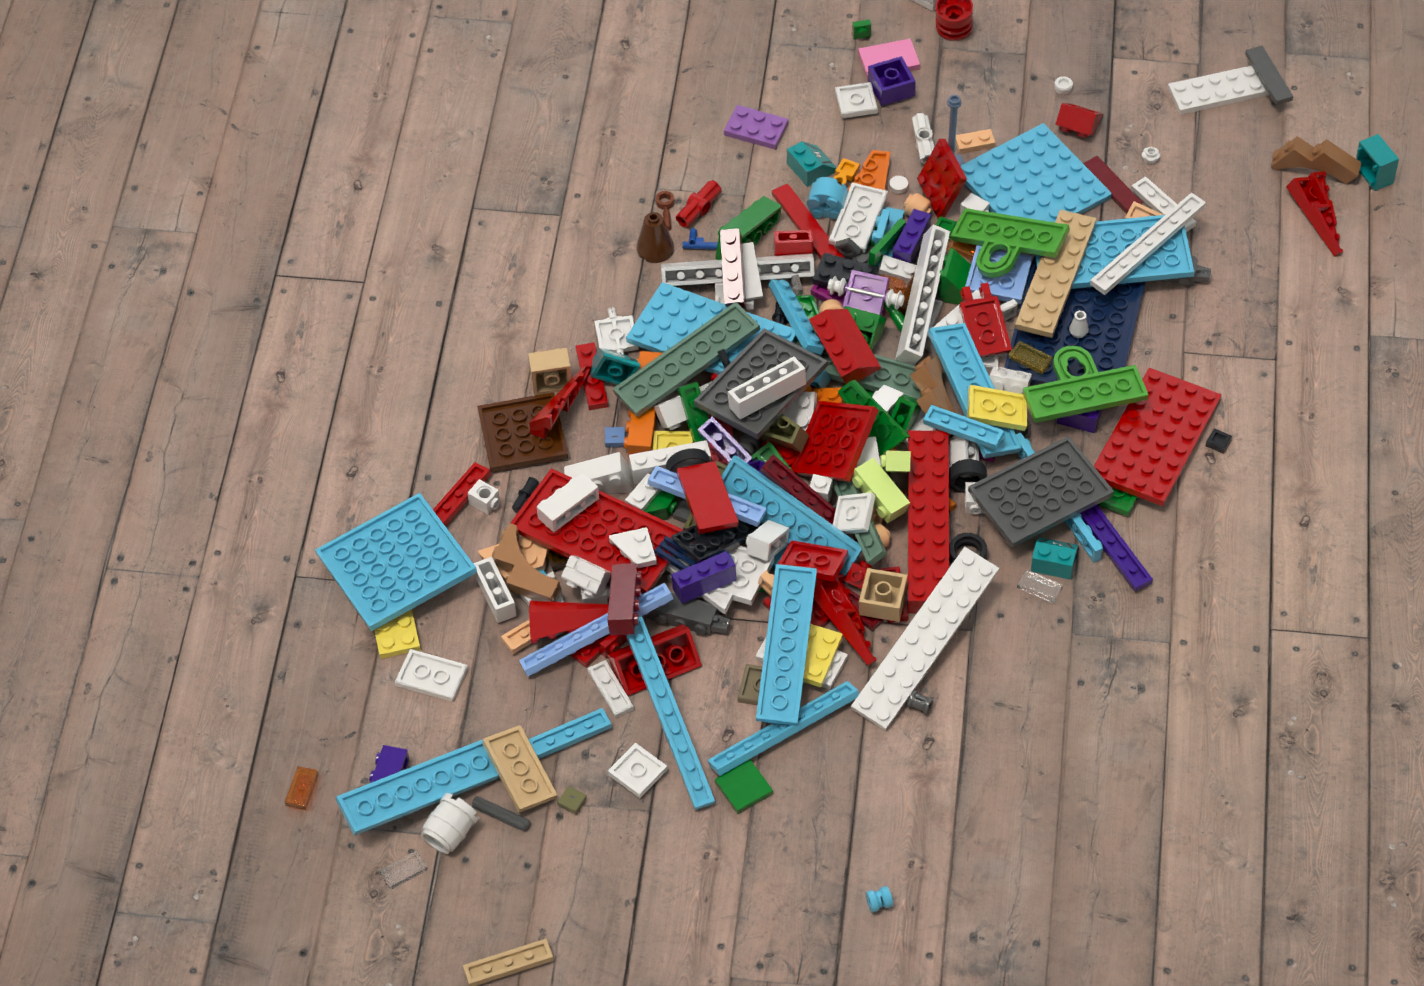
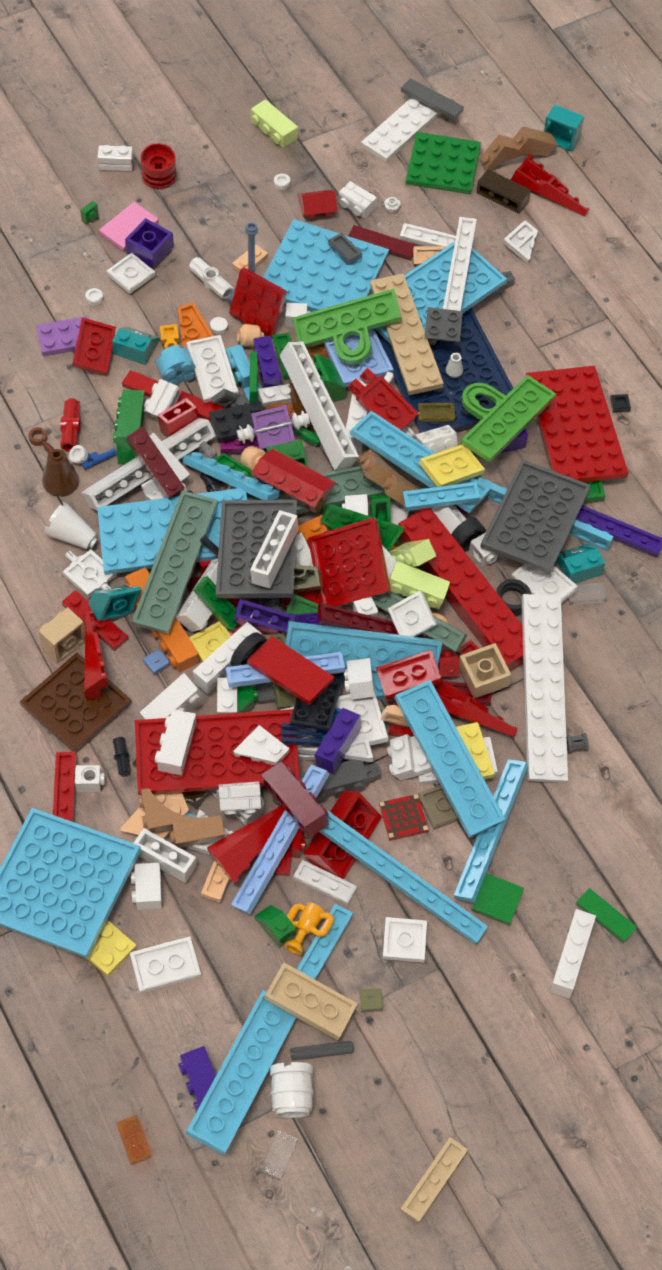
camera: 40 degrees left, 5 degrees up
none -> white cone [44,502,98,550]
none -> white tile [69,445,88,465]
none -> red plate [71,317,116,376]
none -> white tile [85,288,103,306]
none -> white brick [131,863,162,910]
none -> white brick [144,379,181,420]
none -> yellowish green brick [251,99,298,148]
none -> green slope [254,905,296,948]
none -> light orange piece [284,903,334,956]
none -> dark grey tile [328,233,362,265]
none -> white brick [338,181,377,219]
none -> tile [379,794,428,841]
none -> white plate [387,734,433,781]
none -> green plate [405,132,481,195]
none -> dark grey hinge [424,307,463,345]
none -> dark brown brick [476,169,531,214]
none -> white wing [503,220,538,263]
none -> white tile [511,564,578,603]
none -> white brick [550,909,596,999]
none -> green tile [576,888,637,944]

